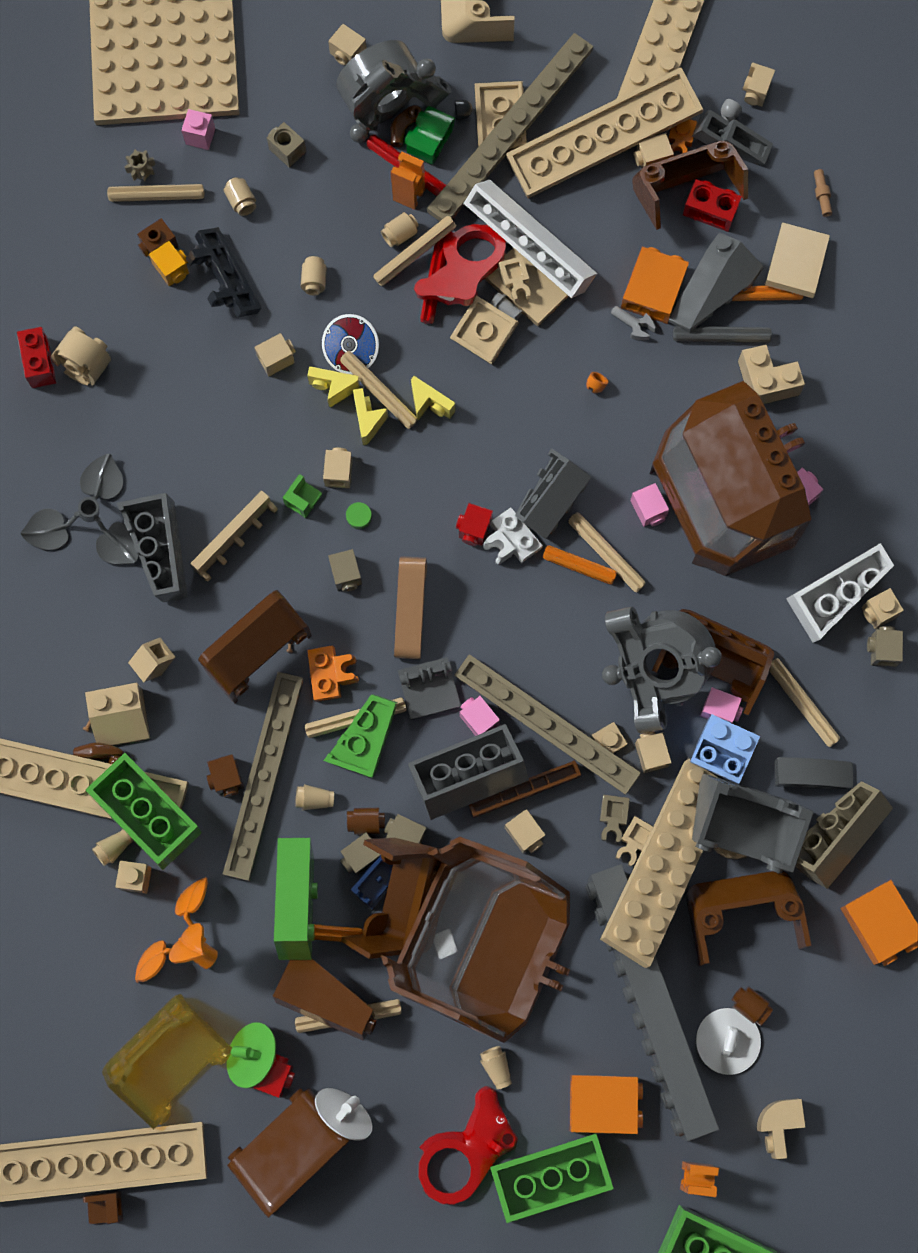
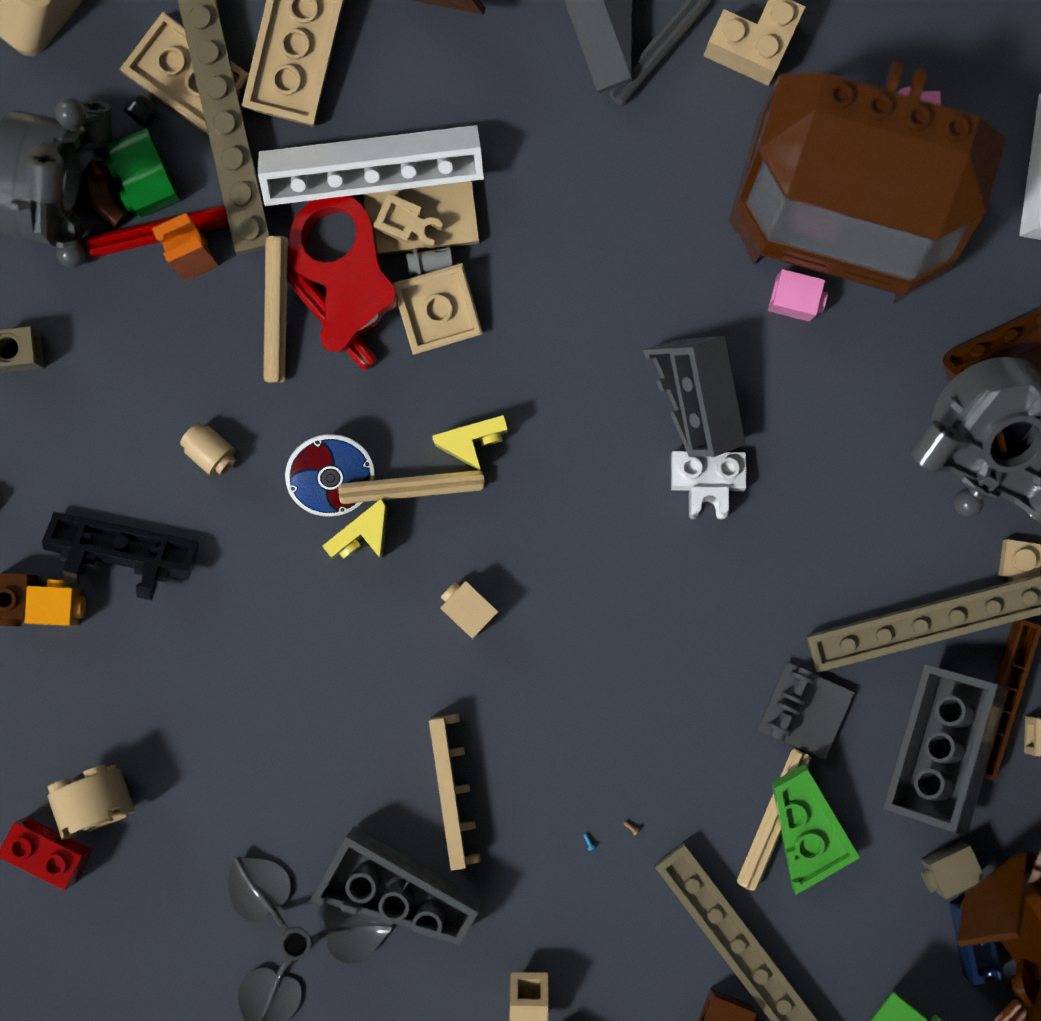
camera: 60 degrees left, 10 degrees up
reddish brown windscreen [198,590,312,704] -> none
tan brick [224,177,256,216] -> none
tan brick [254,333,296,376] -> none
bright green panel [283,474,322,518] -> none
tan cone [296,784,334,811] -> none
orange plate [307,646,359,702] -> none
dark tan brick [328,549,362,592] -> none
dark tan brick [340,833,380,876] -> none
bright green tile [346,502,372,529] -> none
reddish brown brick [347,807,385,835] -> none
light yellow slope [353,388,388,445] -> none
tan brick [381,212,419,247] -> none
medium nougat beam [394,556,427,659] -> none
red brick [456,503,493,546] -> none
bright pink brick [460,696,500,736] -> none
orange axle [543,545,617,584] -> none
tan axle [569,512,645,592] -> none
orange hinge [586,372,608,393] -> none
light grey bar [611,306,655,341] -> none
orange brick [621,247,689,324] -> none

